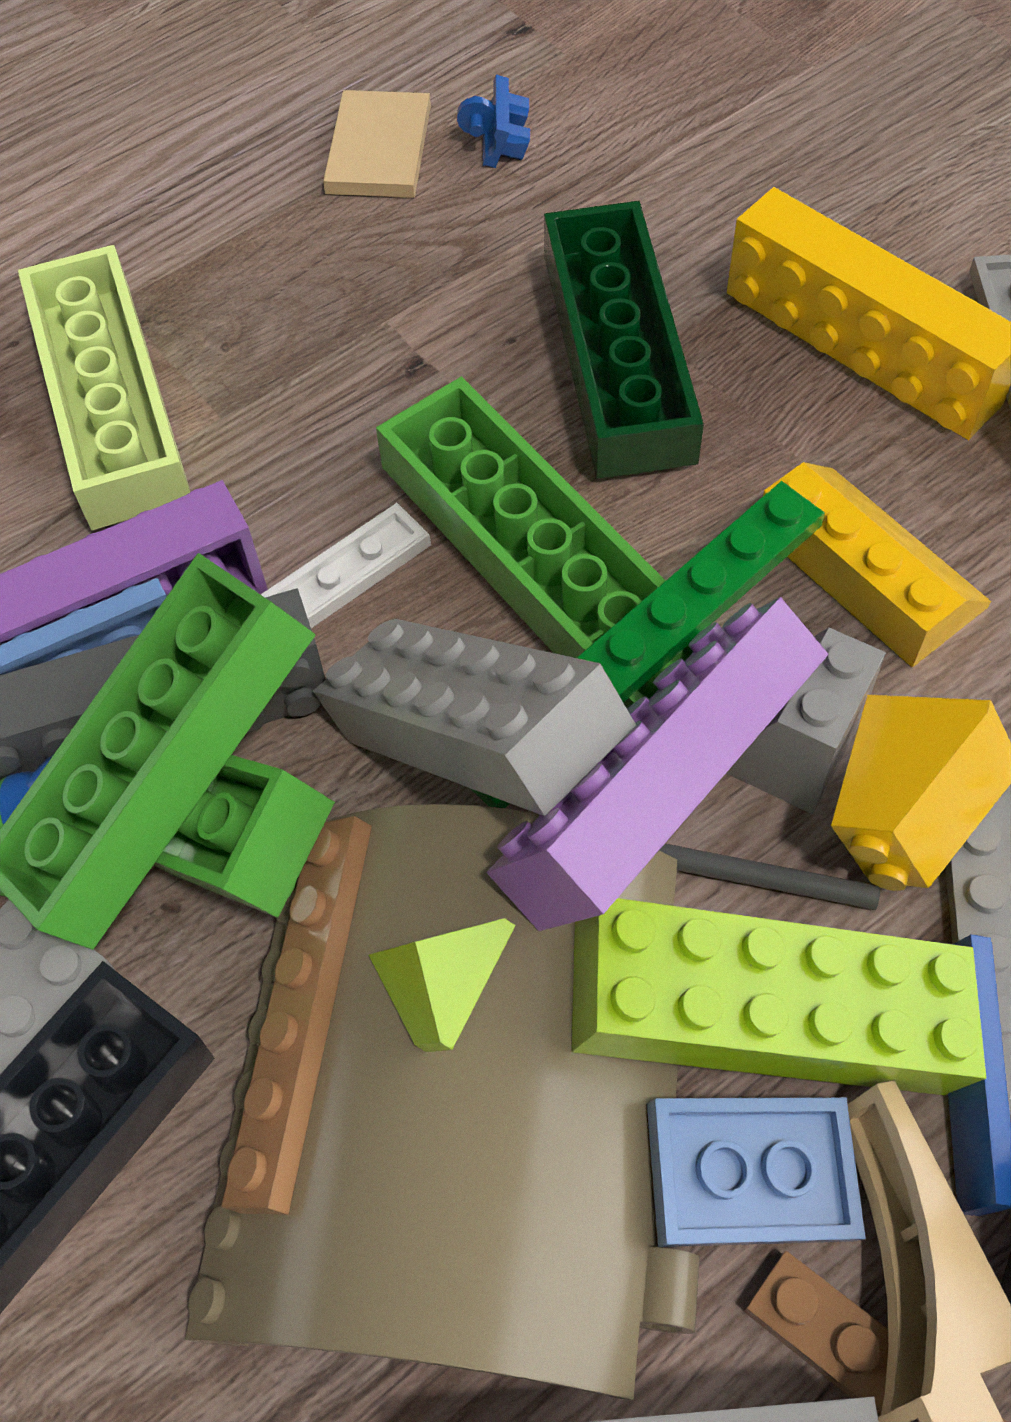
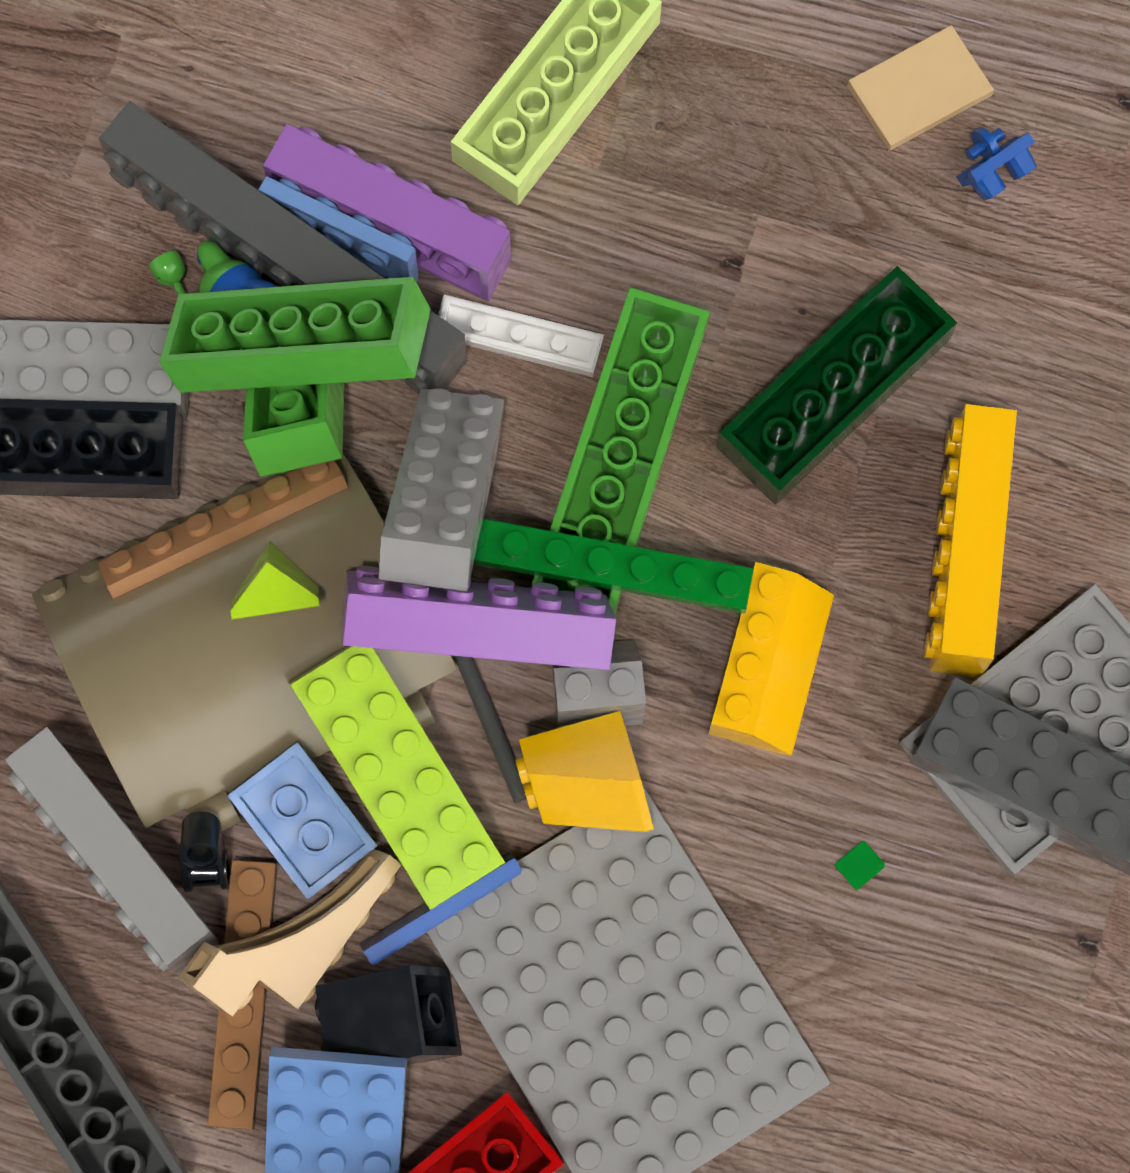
camera: 50 degrees right, 15 degrees up
none -> black piece [180,811,230,892]

